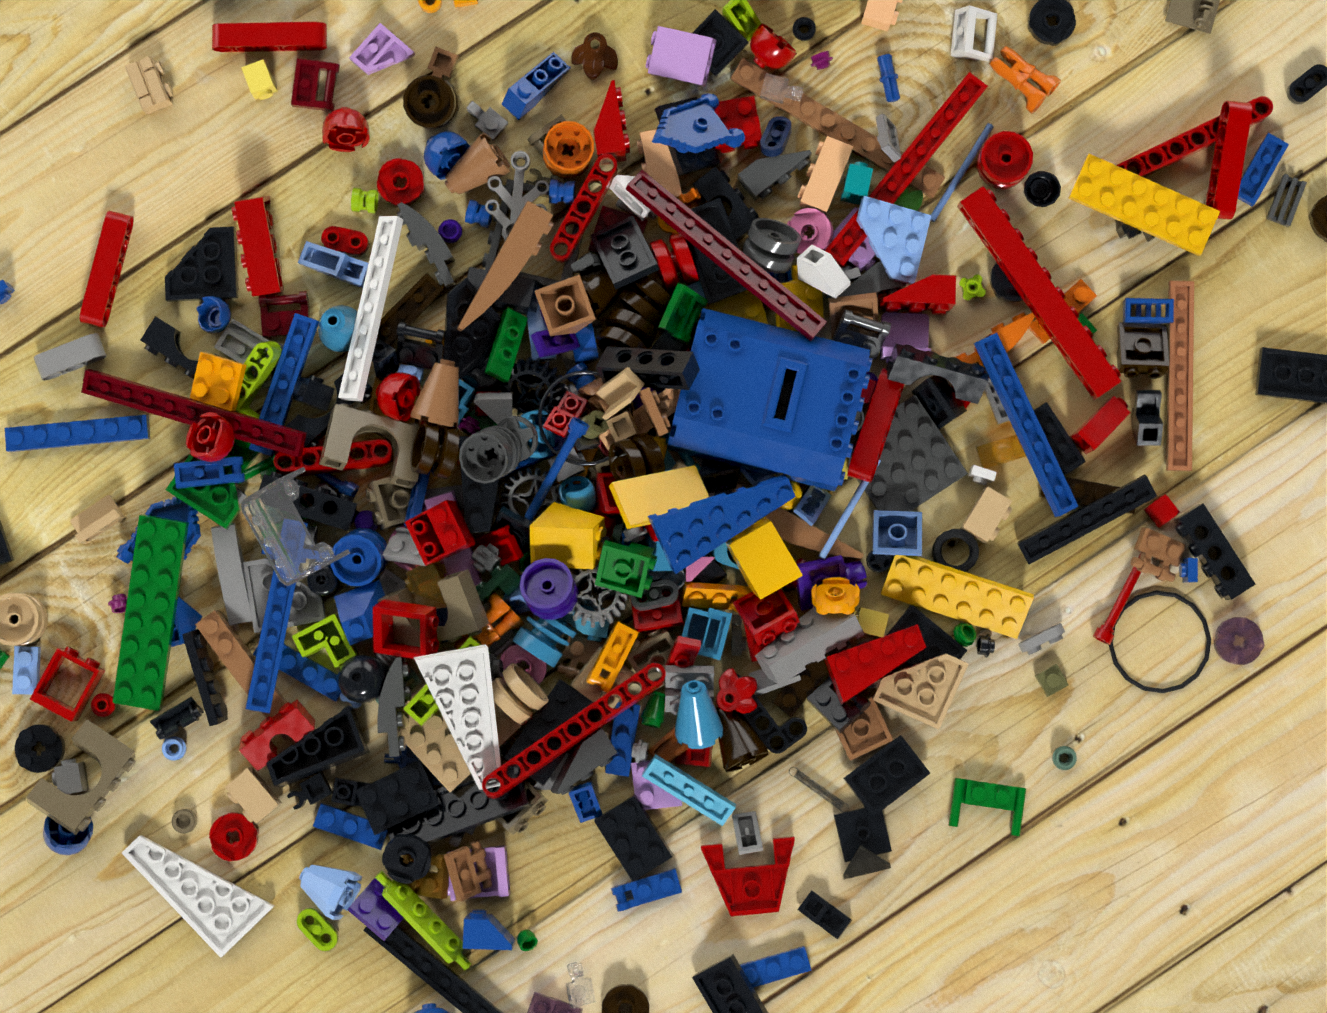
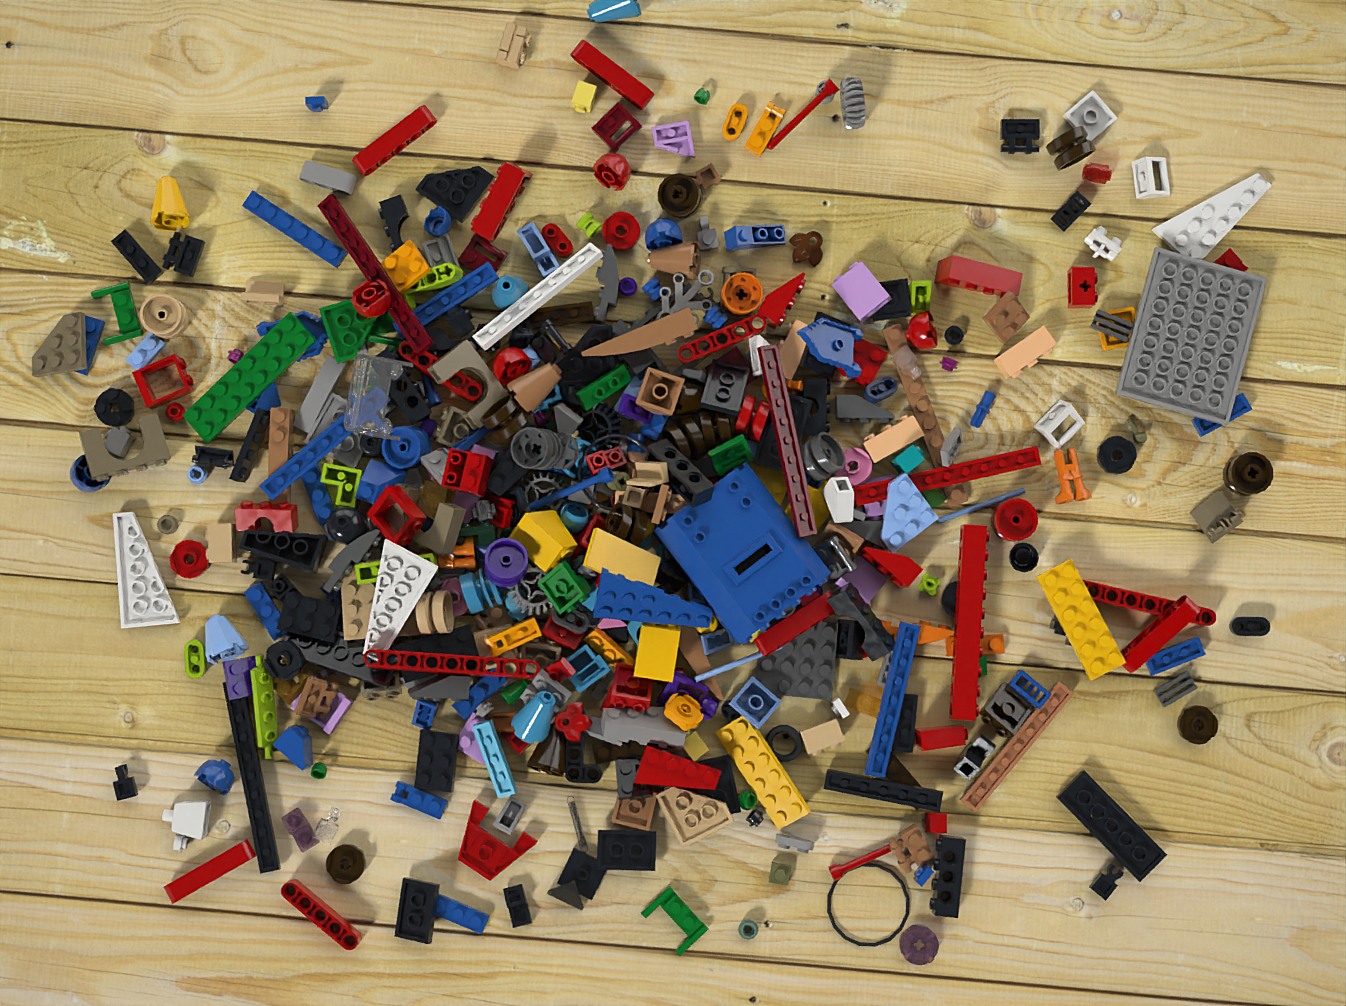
camera: 35 degrees right, 0 degrees up
blue plate [174,457,245,489] -> none

